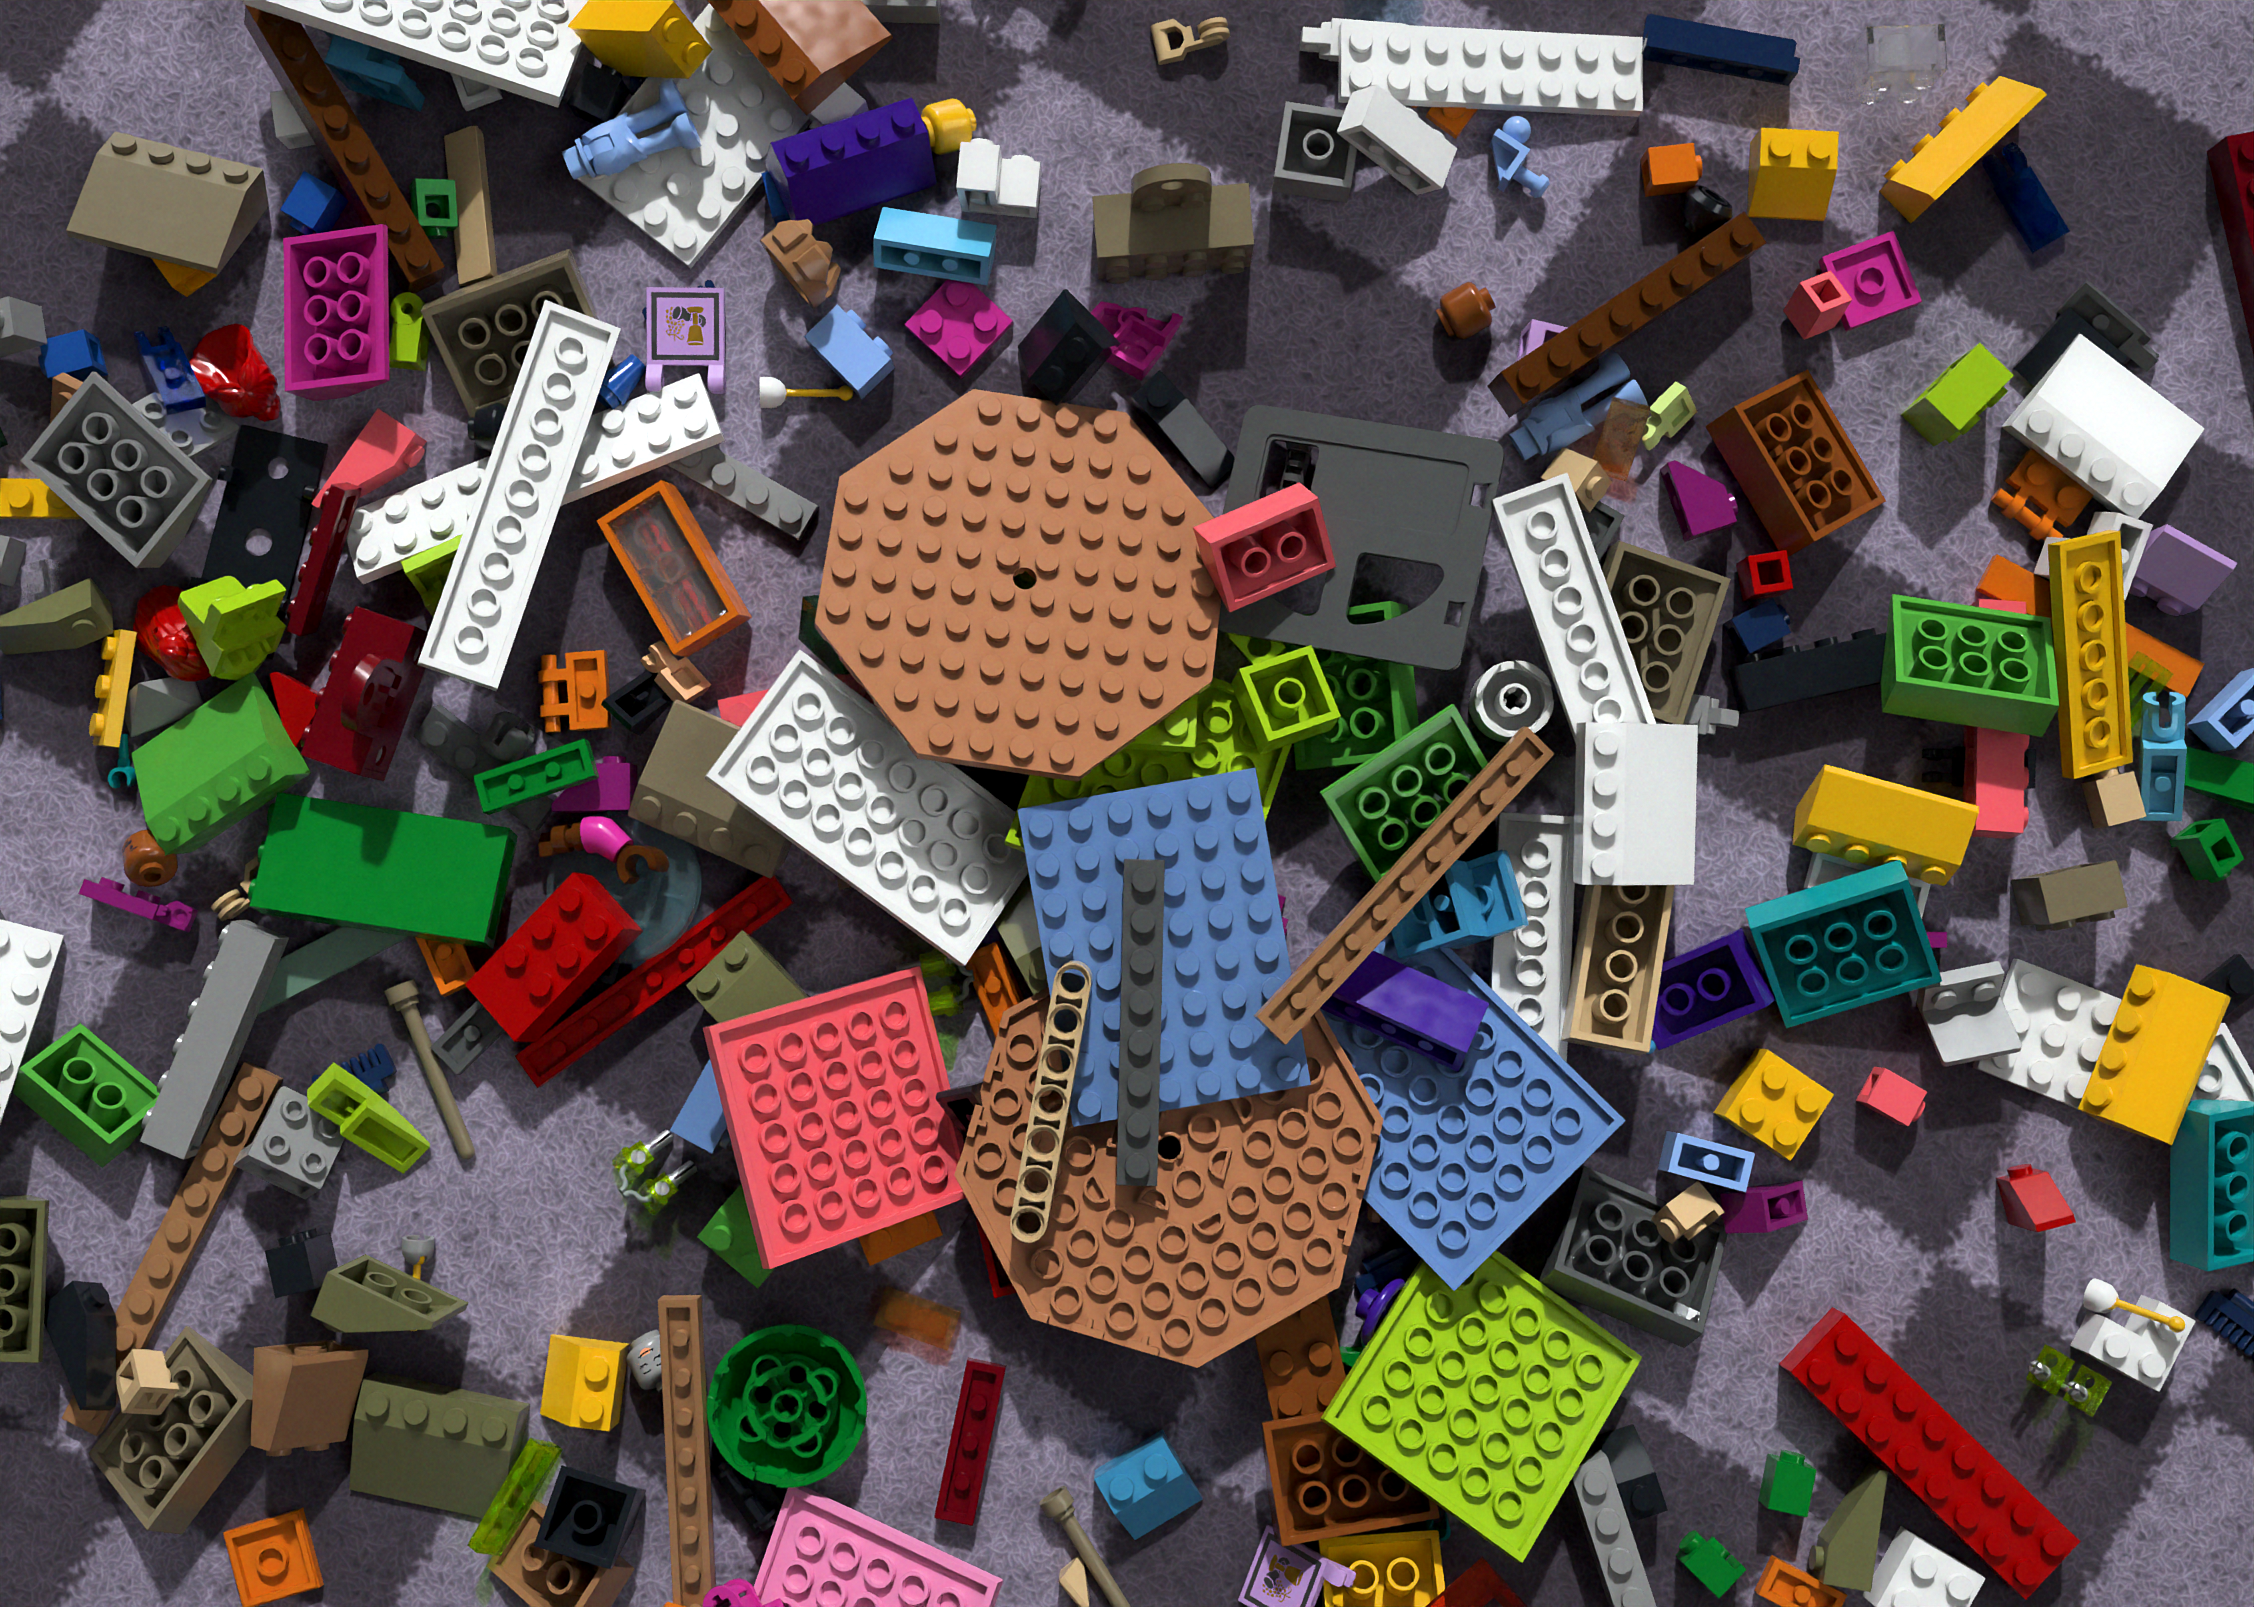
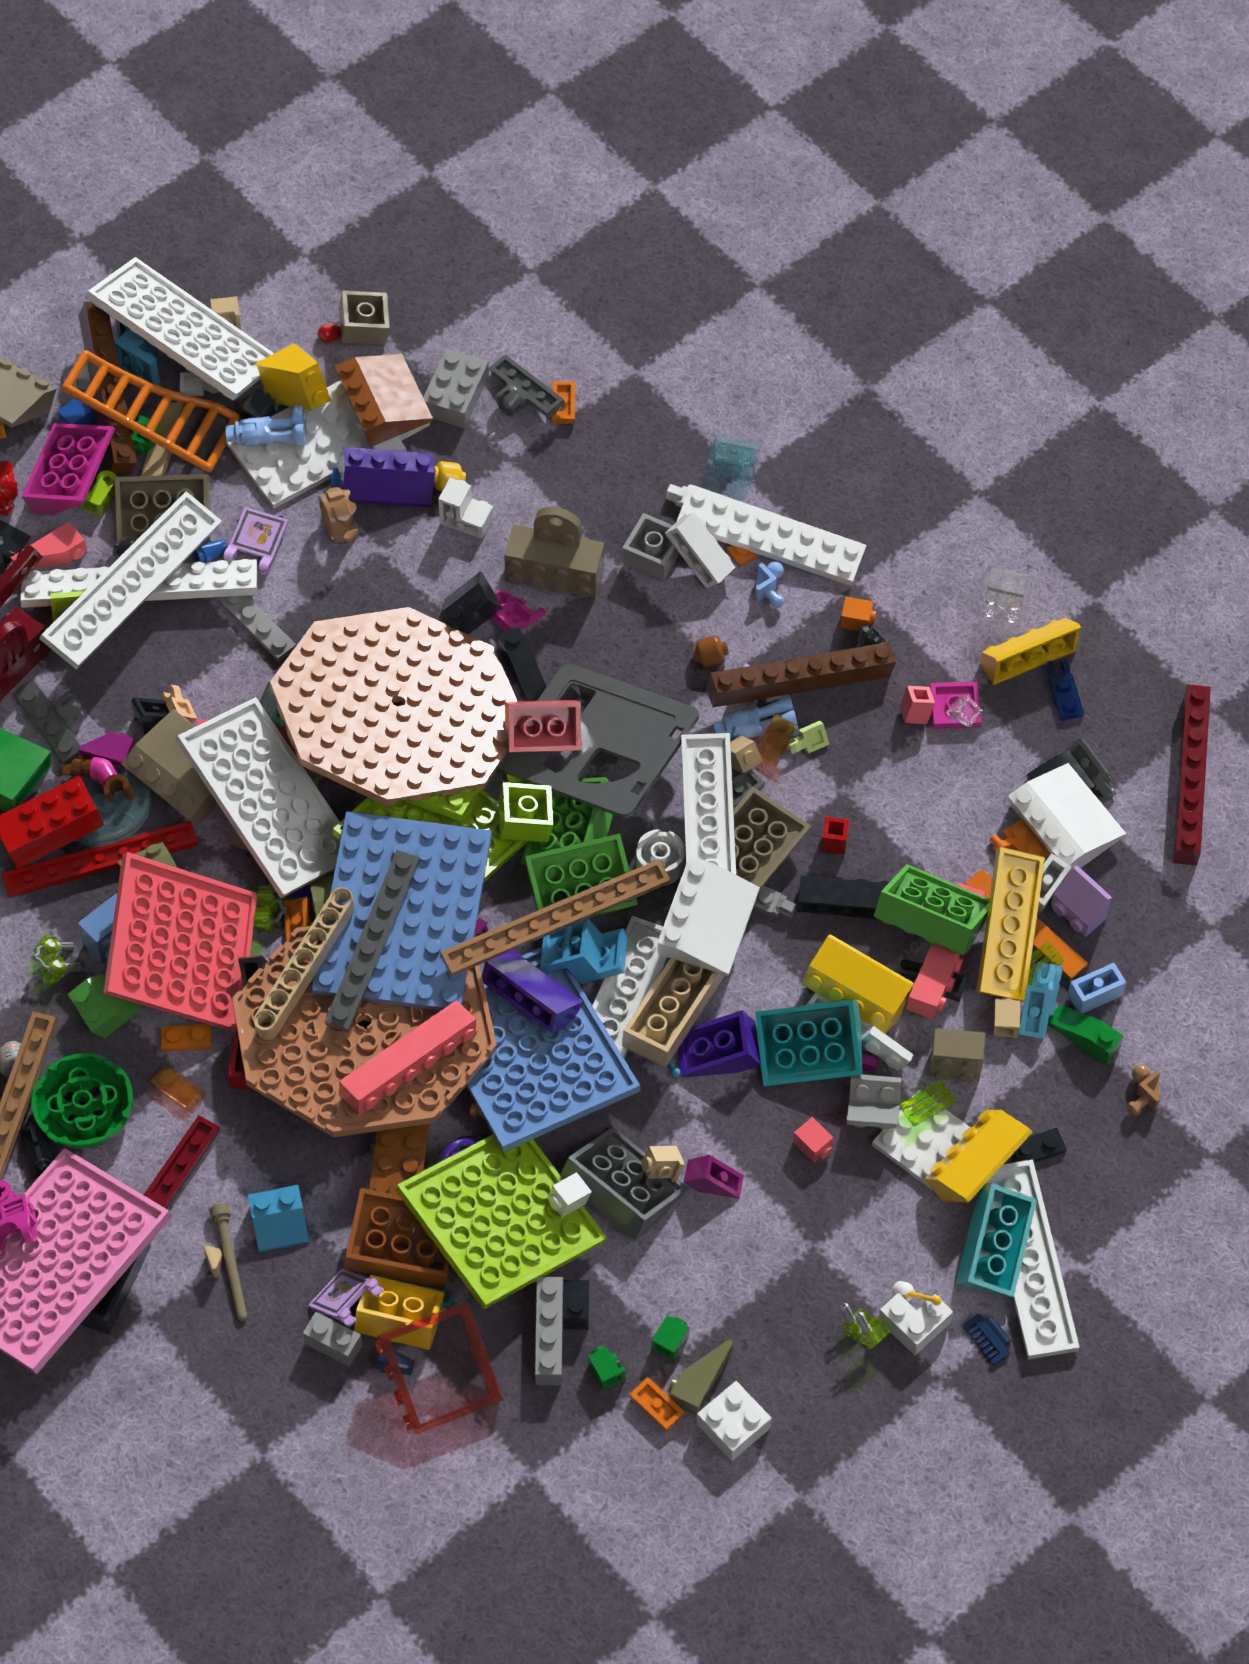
camera: 15 degrees right, 25 degrees down
green plate [473,739,599,815] -> none
orange plate [538,650,612,733] -> none
brick [596,480,752,657] -> none
hinge [760,377,853,408] -> none
light blue brick [804,304,895,399] -> none
medium azure brick [873,207,997,285] -> none
dark pink plate [905,279,1013,379] -> none
tan piece [1150,17,1230,65] -> none
dark blue panel [1641,14,1800,86] -> none
light blue brick [1658,1131,1755,1192] -> none
magenta slope [1660,460,1738,542] -> none
dark orange slope [1705,369,1886,557] -> none
yellow brick [1713,1048,1834,1161] -> none
dark blue brick [1723,598,1791,658] -> none
yellow slope [1747,128,1839,221] -> none
red brick [1779,1307,2081,1600] -> none
lime brick [1901,343,2014,447] -> none
slope [1996,1164,2076,1232] -> none
green brick [2169,818,2244,883] -> none
none -> orange bar [62,350,241,473]
none -> coral brick [339,1000,476,1115]
none -> white brick [547,1172,592,1217]
none -> white plate [862,1026,913,1071]
none -> clear neon green tile [900,1080,956,1127]
none -> clear slope [946,694,983,728]

